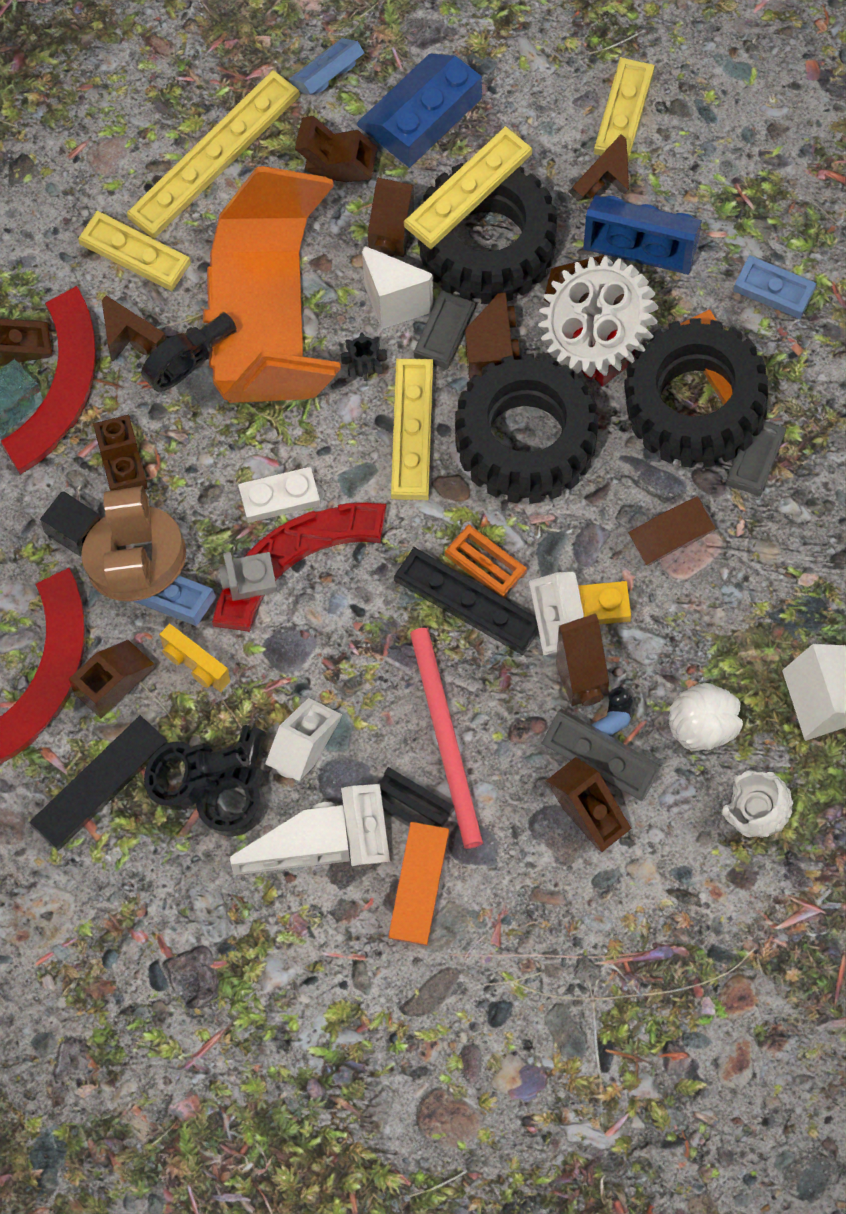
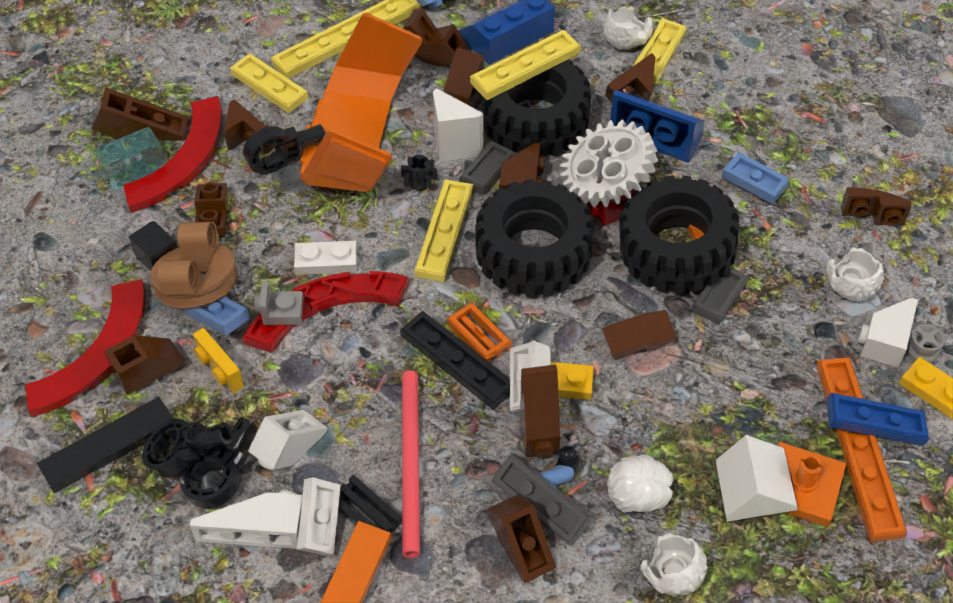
camera: 10 degrees right, 15 degrees down
none -> white hair [602,6,653,50]

